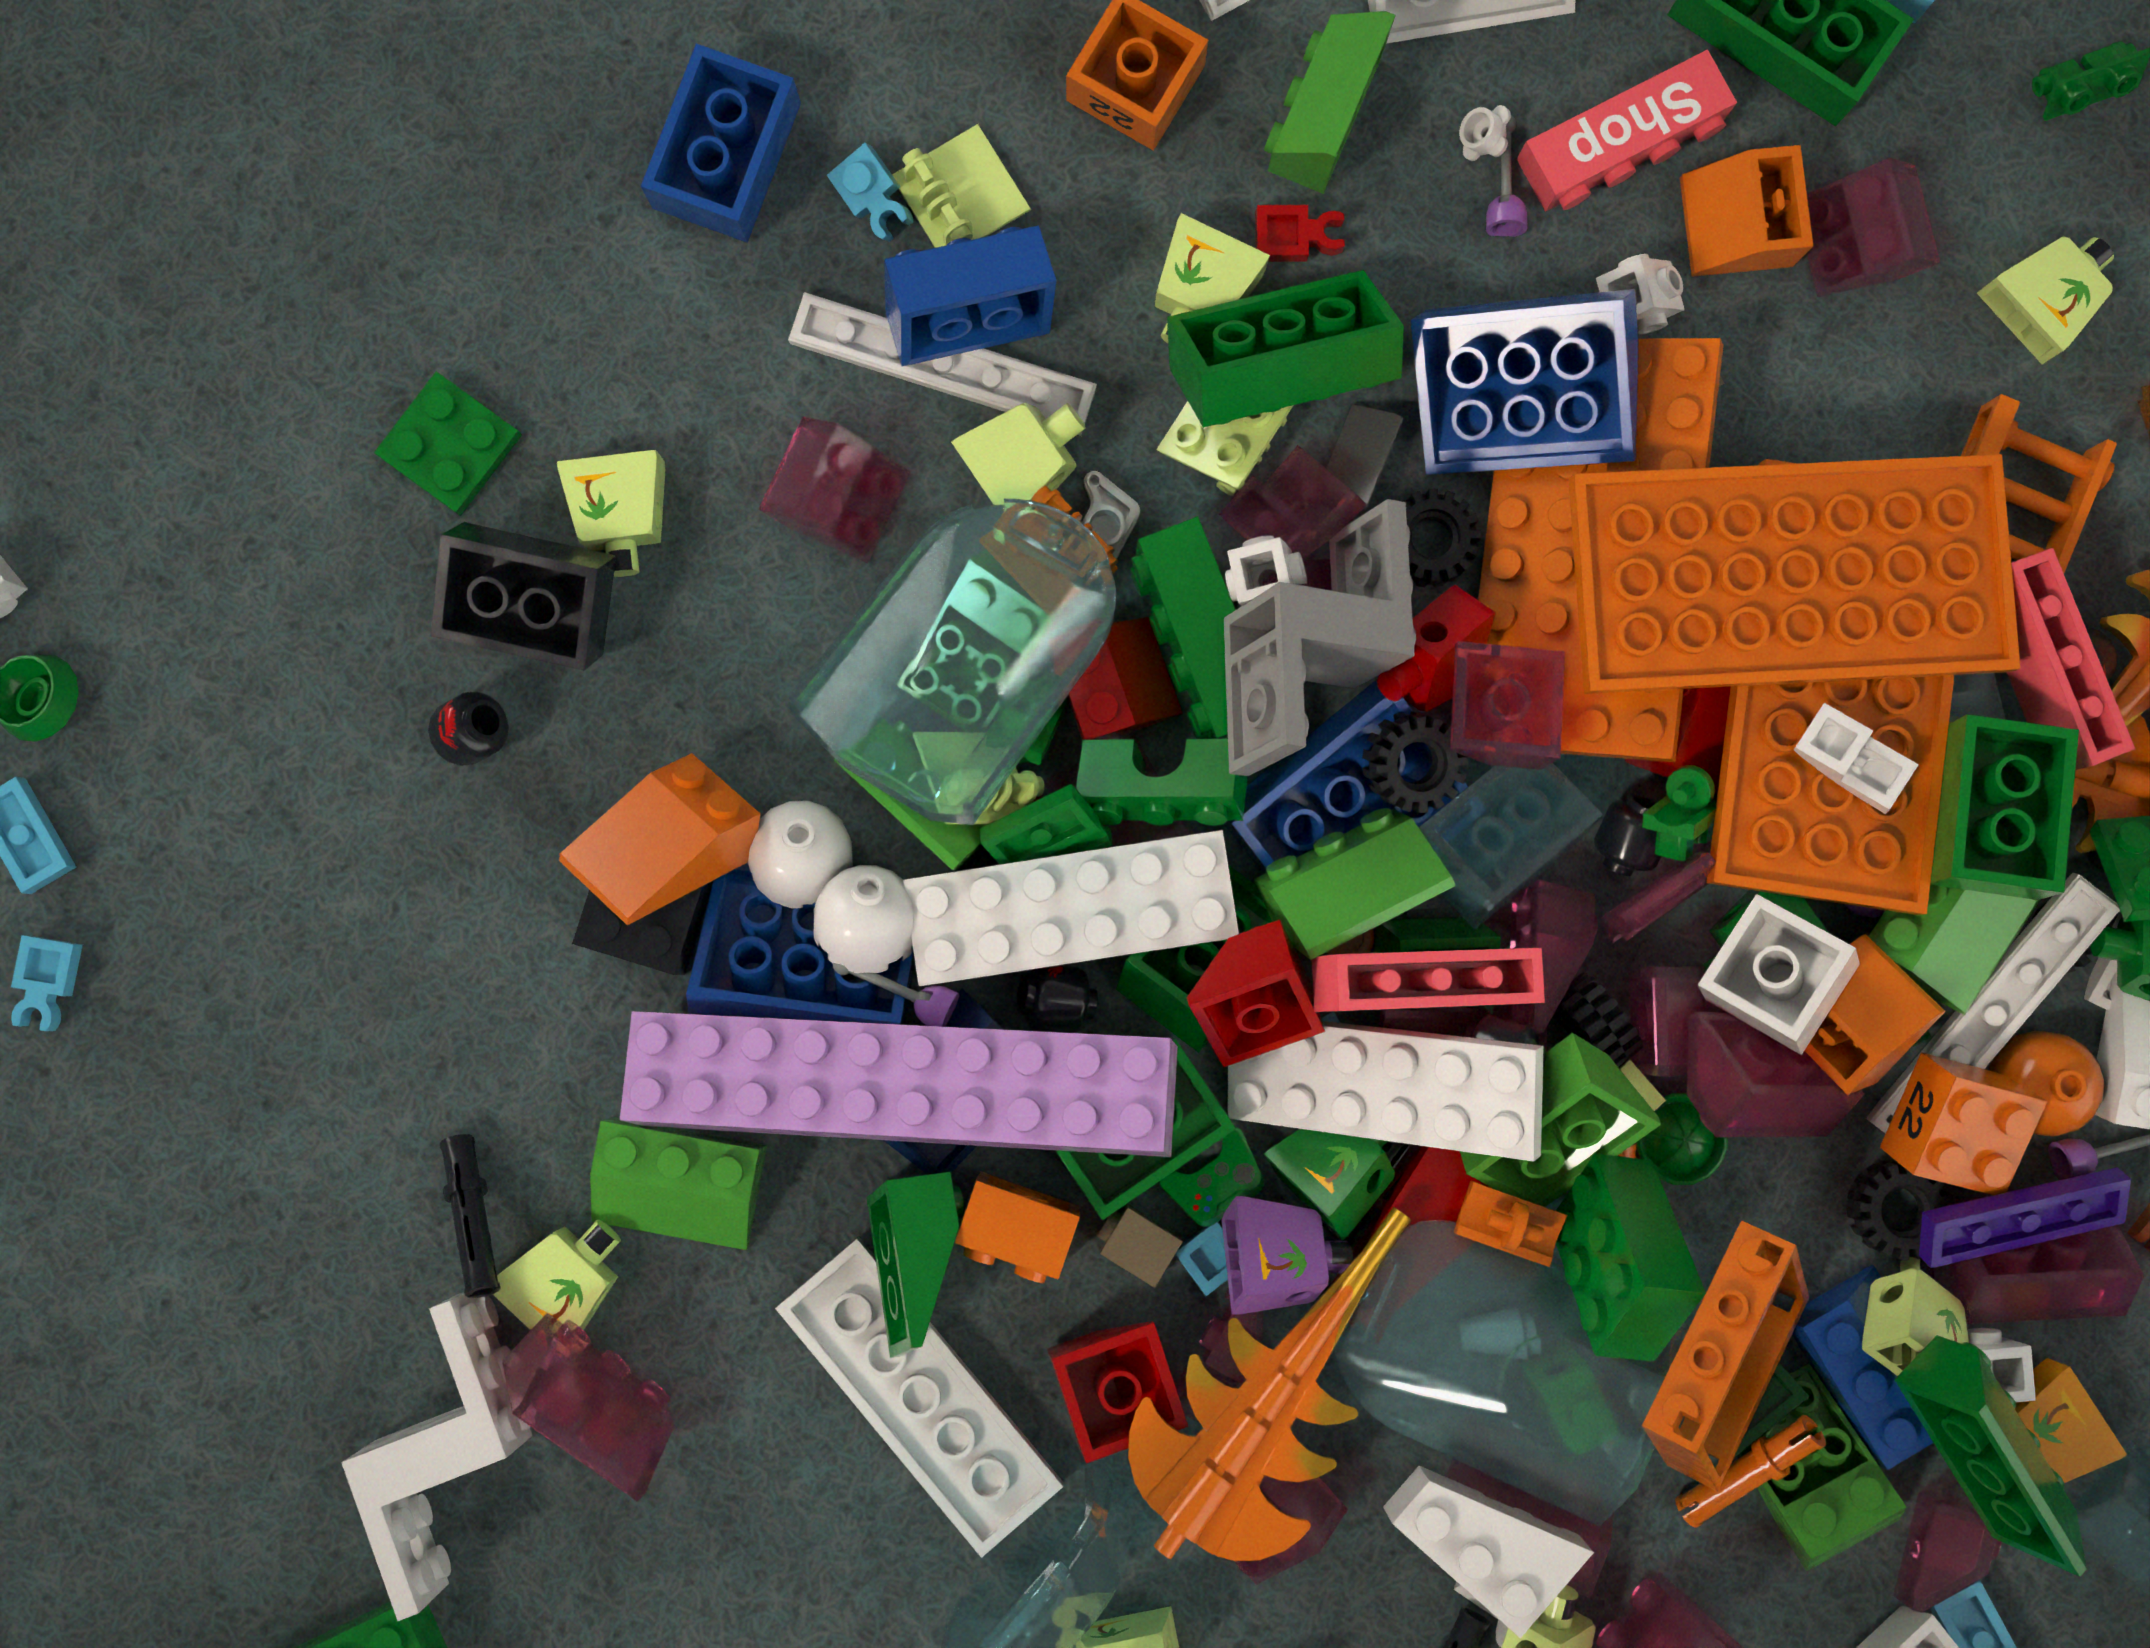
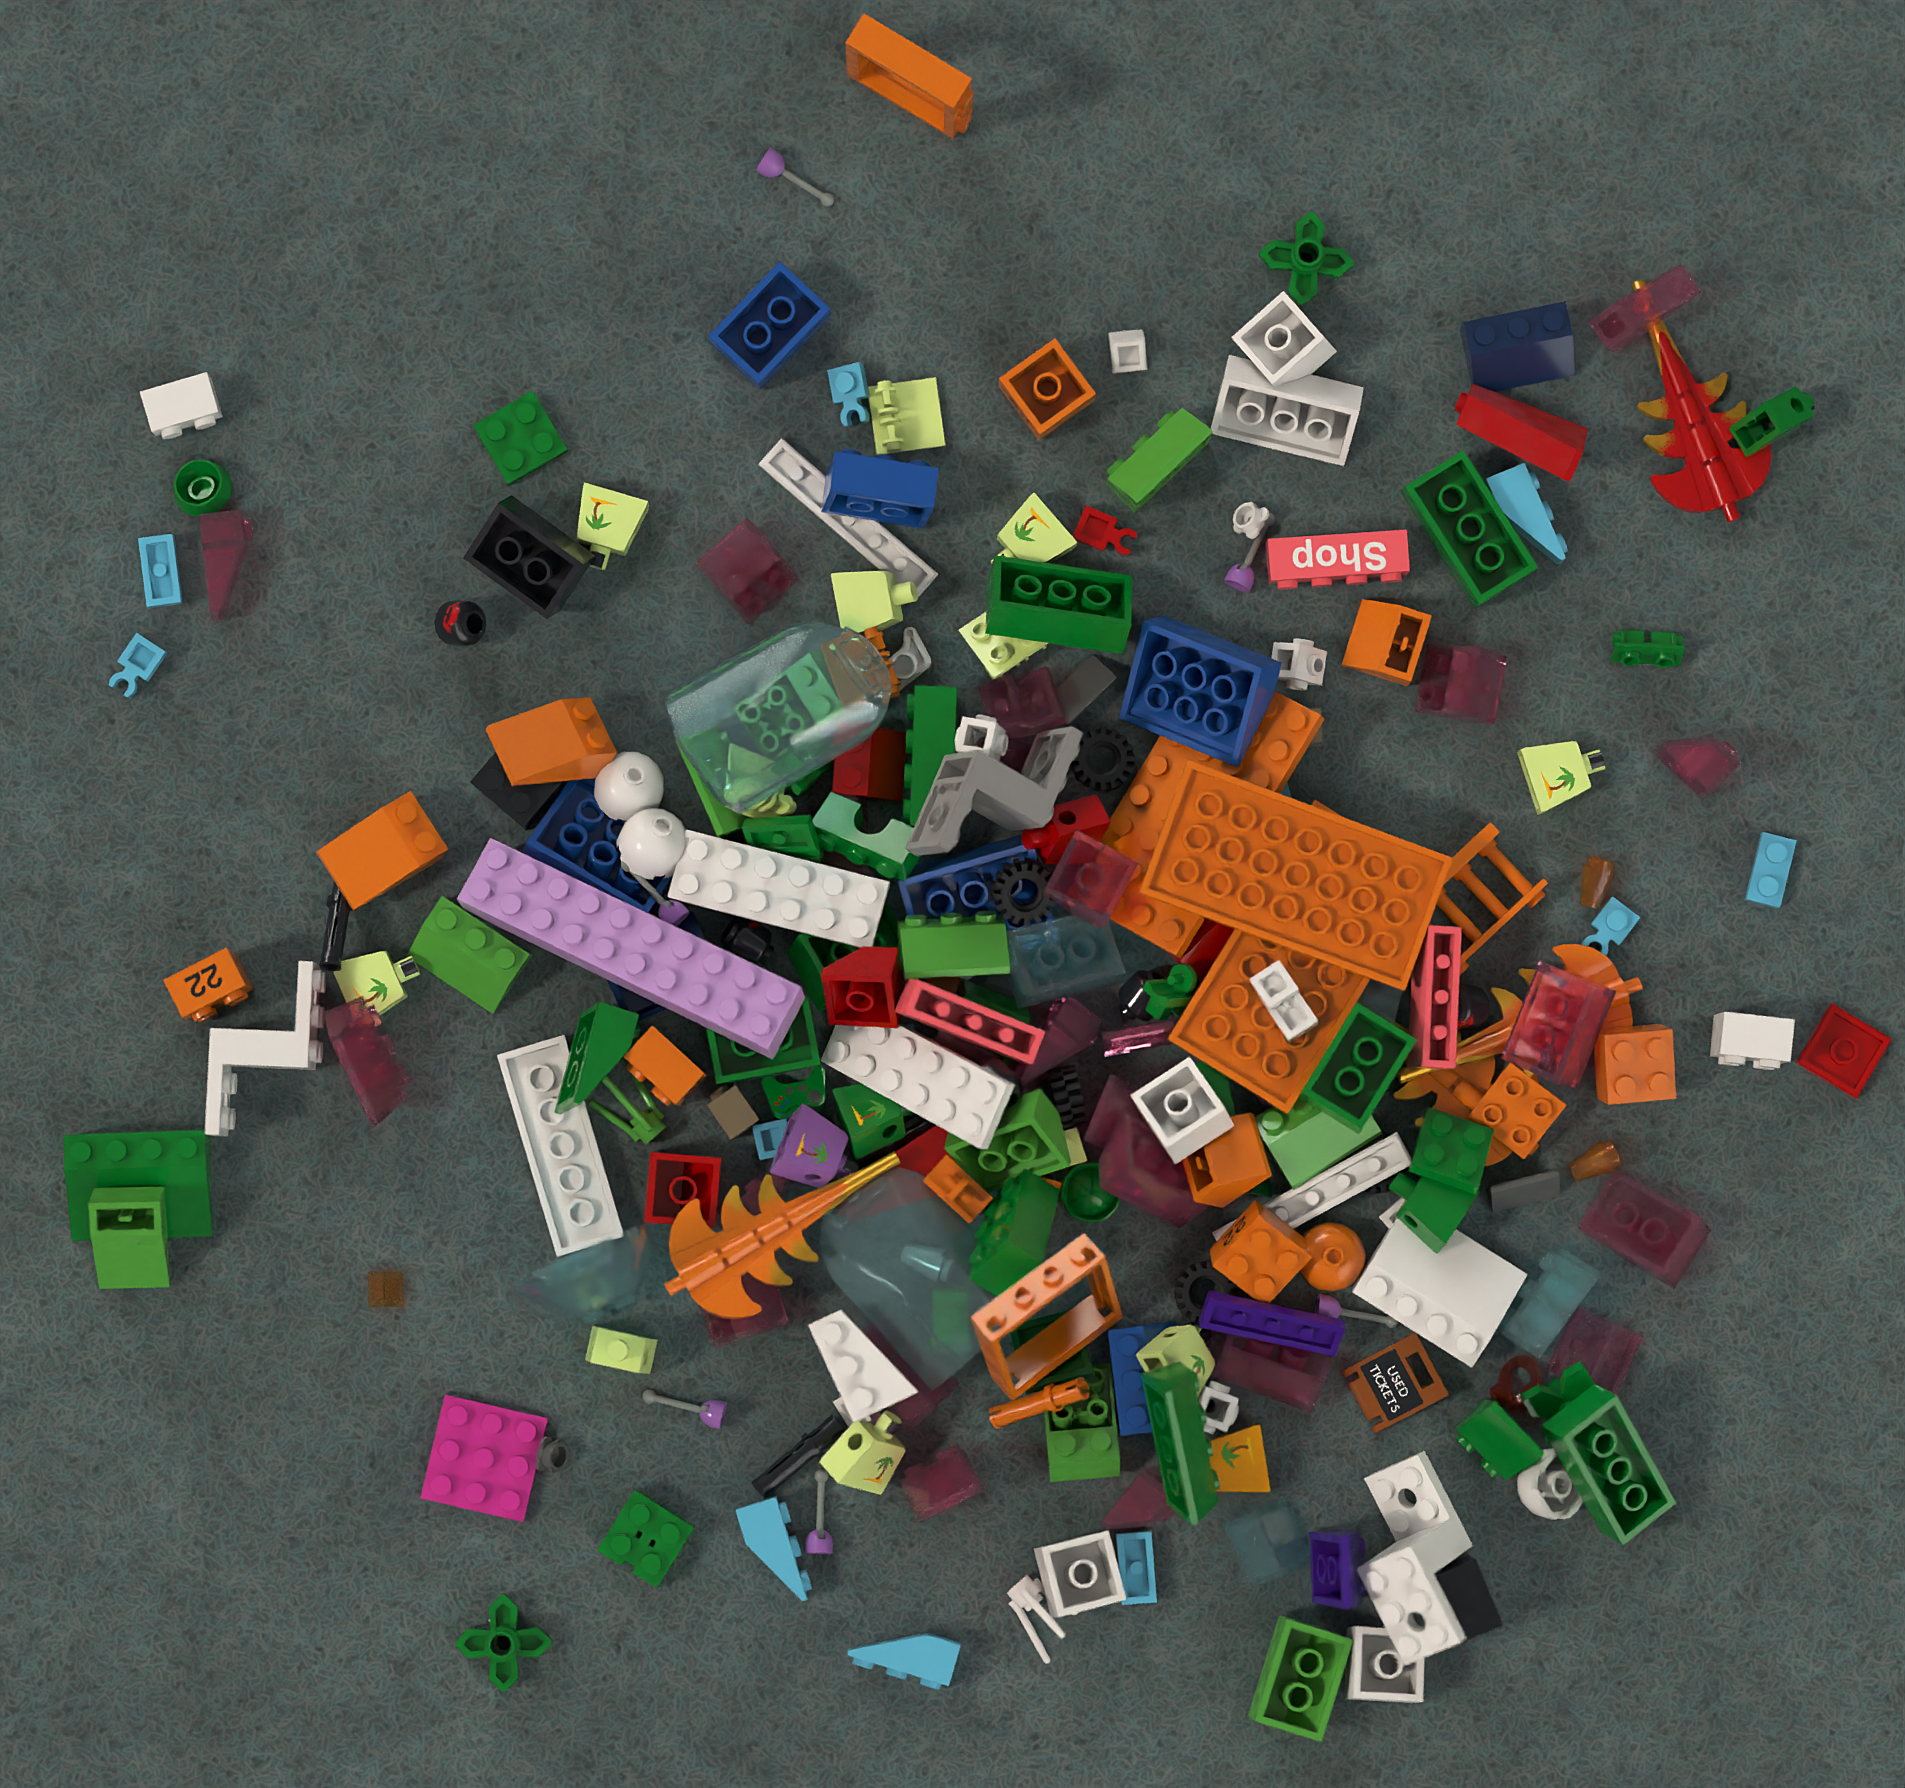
camera: 20 degrees right, 0 degrees up
none -> orange brick [163,948,254,1023]
none -> clear pink slope [199,510,253,622]
none -> orange slope [316,791,448,911]
none -> bright green plant [588,1074,667,1145]

